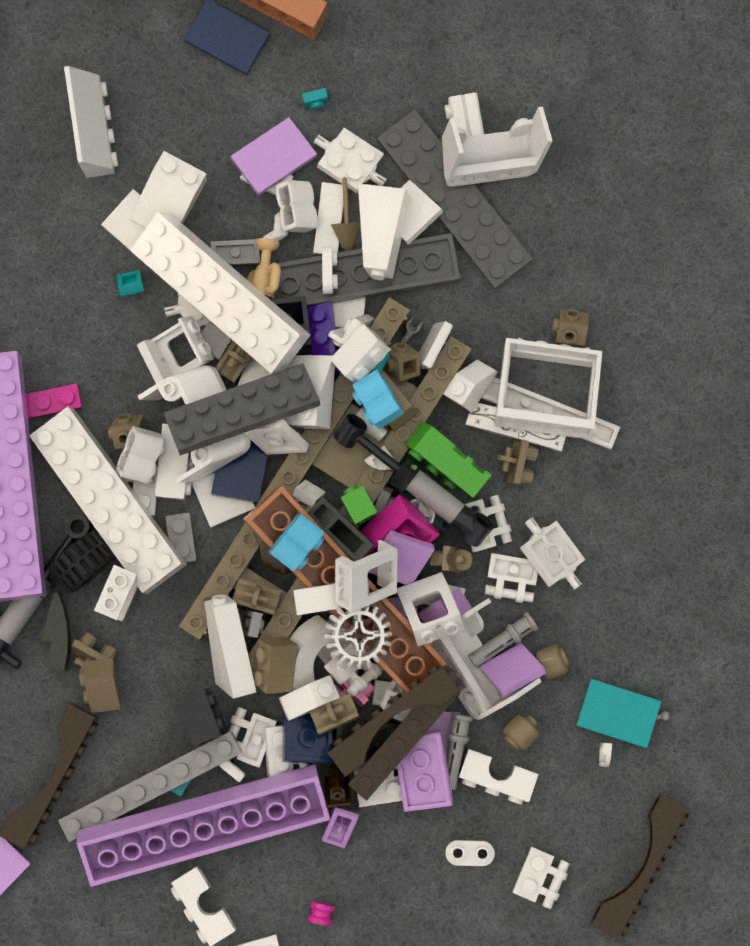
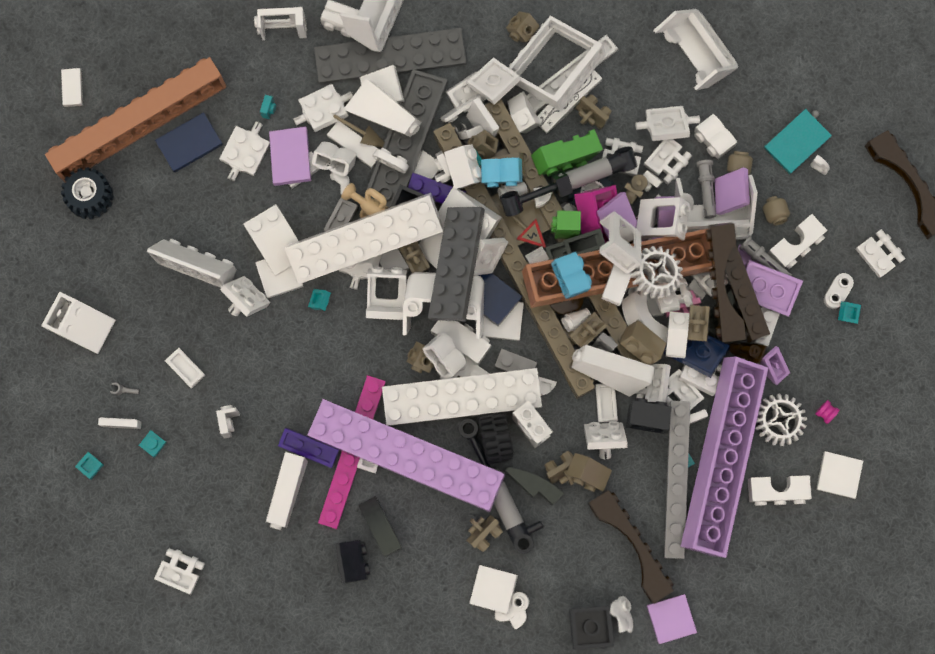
camera: 60 degrees left, 5 degrees down
none -> white plate [219,122,270,181]
none -> white plate [220,276,270,317]
none -> white window [254,7,307,40]
none -> white bracket [440,72,486,123]
none -> white tile [458,125,483,140]
none -> white plate [467,58,521,105]
none -> piece [500,203,546,248]
none -> white tile [538,377,557,396]
none -> white cone [561,308,591,332]
none -> white plate [584,421,627,459]
none -> white tile [595,384,618,423]
none -> white plate [635,364,671,403]
none -> white tile [643,170,663,192]
none -> white windscreen [654,9,738,90]
none -> white brick [694,114,737,159]
none -> white gear [755,394,807,446]
none -> teal plate [838,301,861,324]

